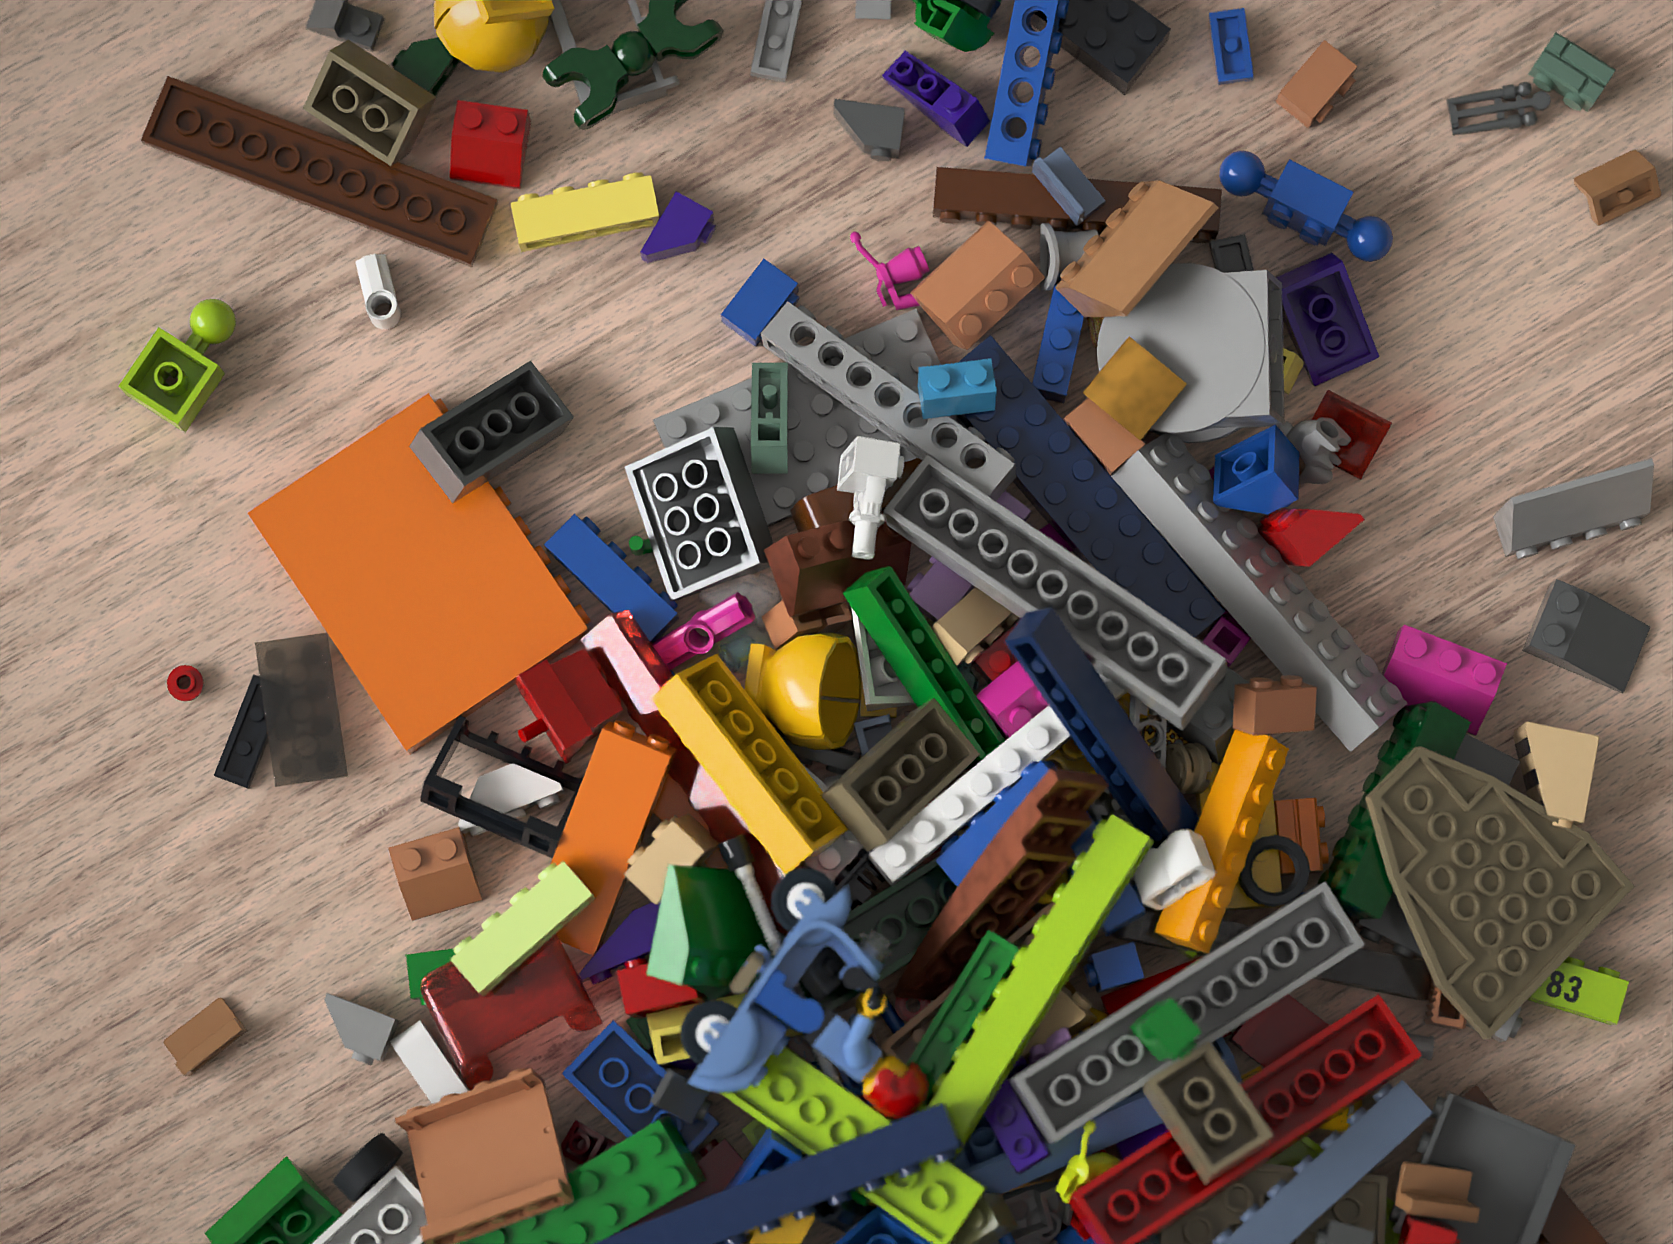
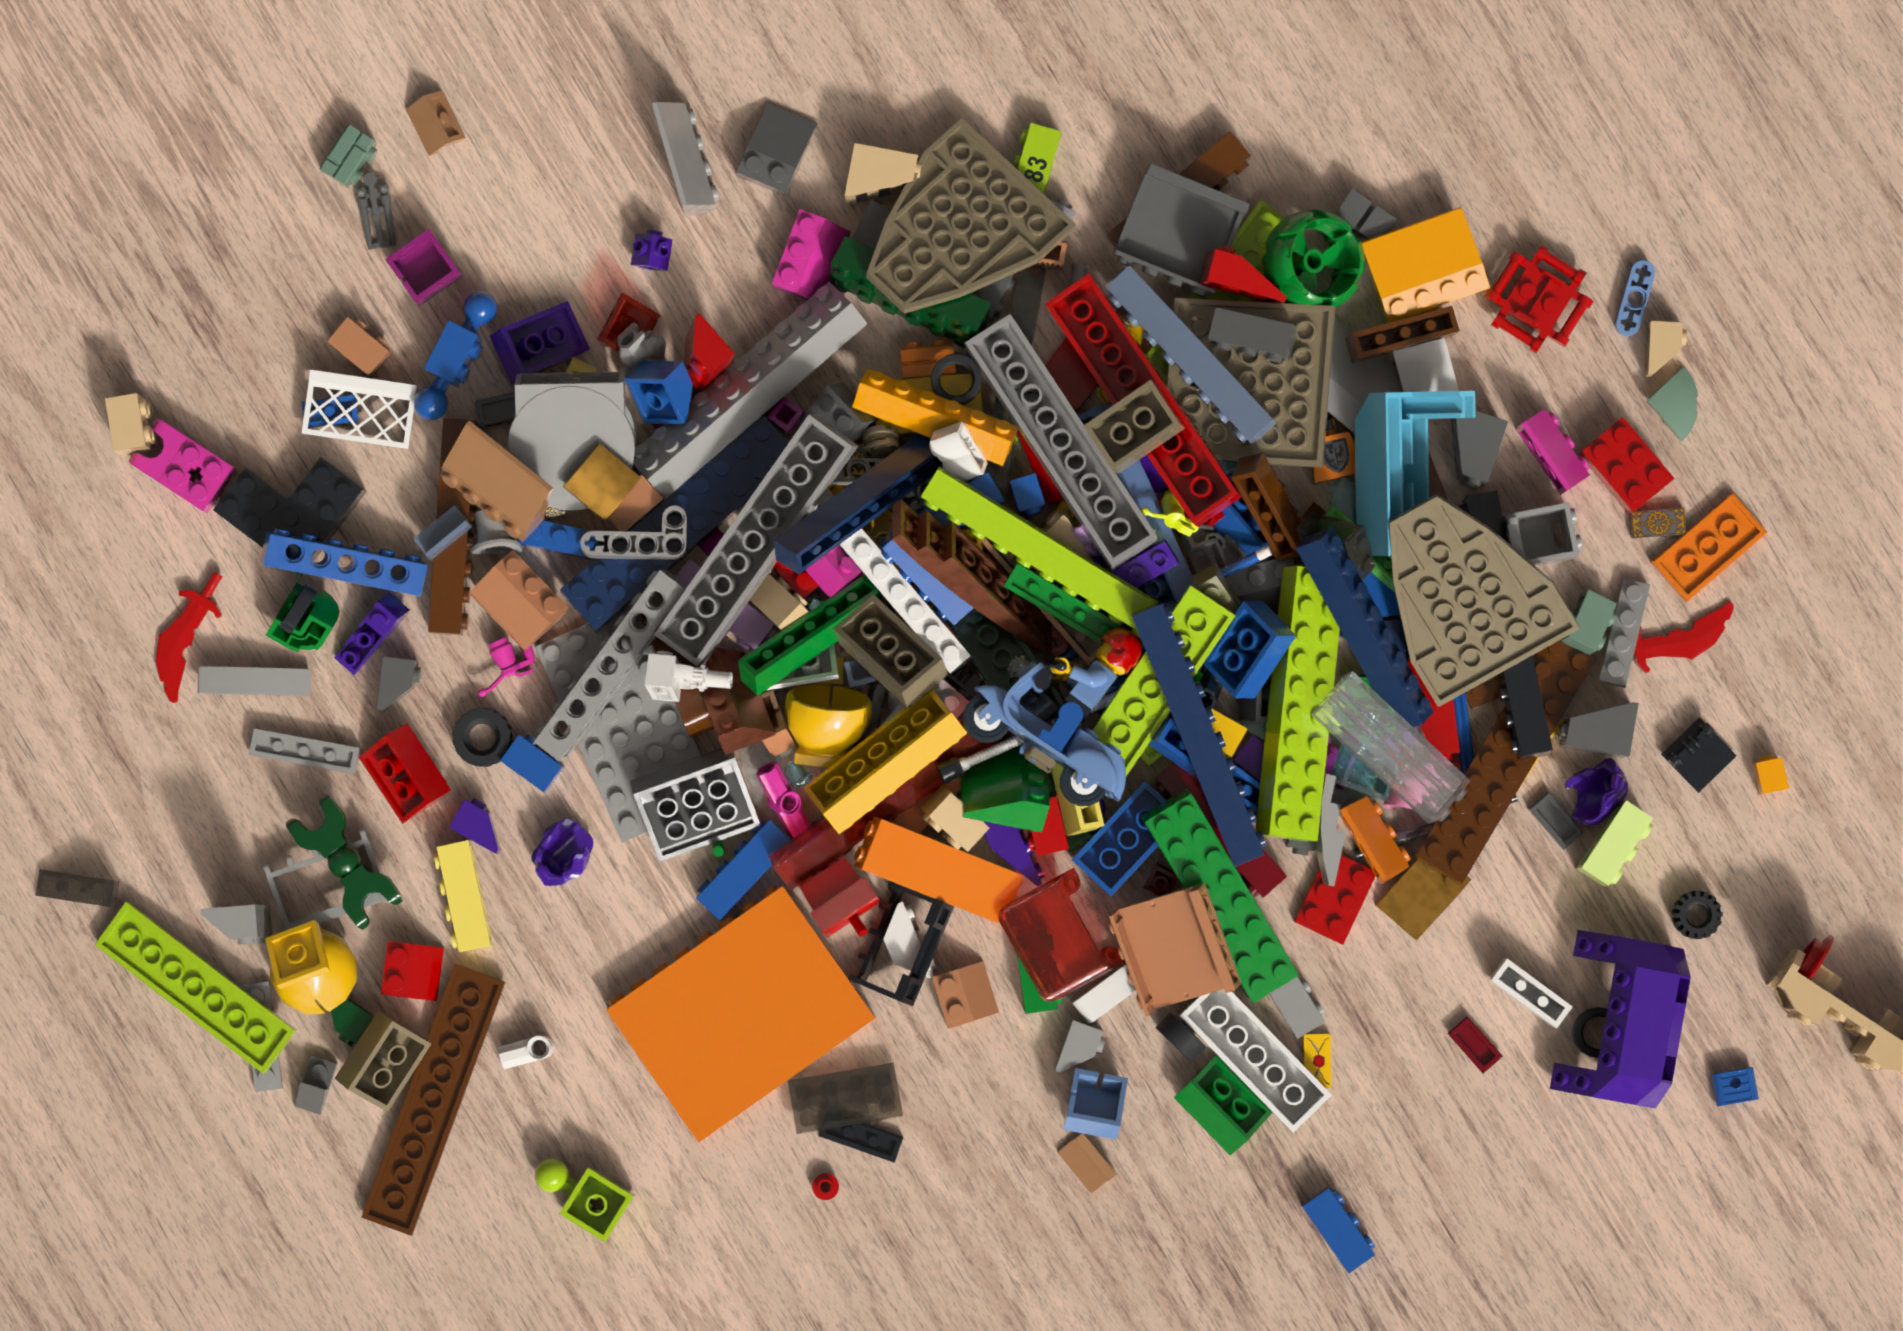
camera: 90 degrees left, 5 degrees up
dark grey brick [409,361,574,503] -> none
yellowish green brick [450,861,596,997] -> none
dark grey slope [650,1069,713,1125] -> none
sand green slope [751,363,788,474] -> none
dark azure brick [918,359,997,419] -> none
green brick [1129,997,1201,1061] -> none
nougat brick [1232,675,1317,735] -> none
medium nougat panel [1394,1161,1480,1223] -> none
none -> white fence [302,370,418,449]
none -> red slope [359,723,451,824]
none -> magenta piece [385,229,462,307]
none -> black tyre [452,707,513,767]
none -> dark purple hair [531,818,594,886]
none -> light grey beam [580,505,687,560]
none -> dark purple brick [631,230,673,271]
none -> medium blue piece [1063,1068,1128,1140]

